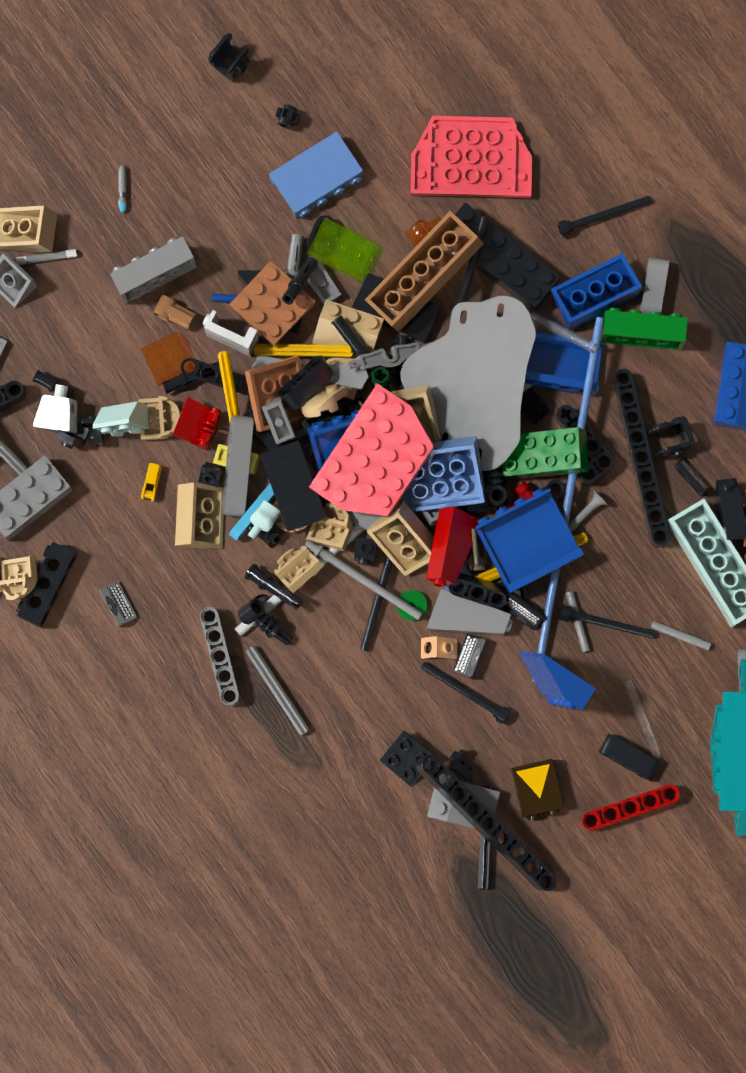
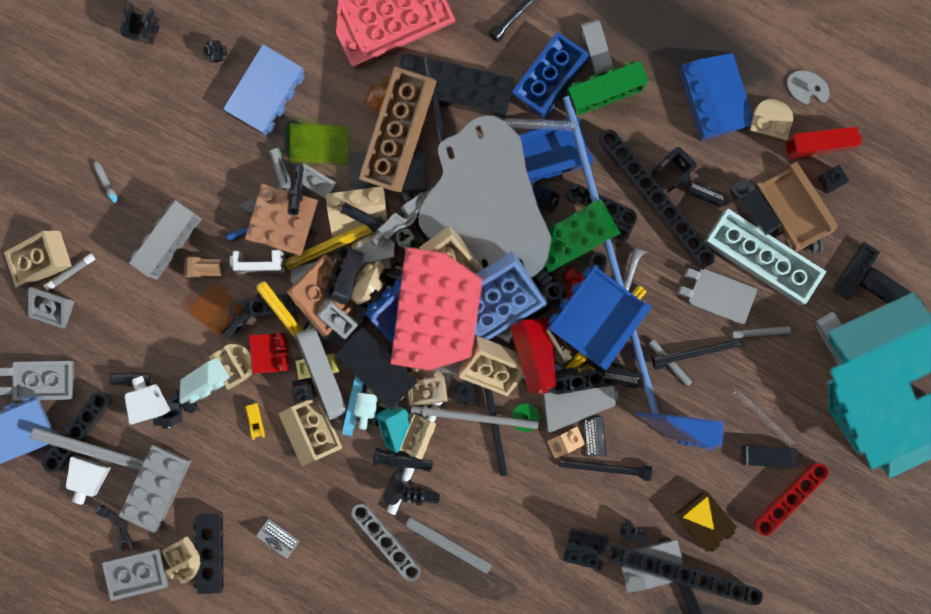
camera: 25 degrees left, 5 degrees up
none -> teal slope [376,405,410,453]
none -> light grey tile [677,268,758,325]

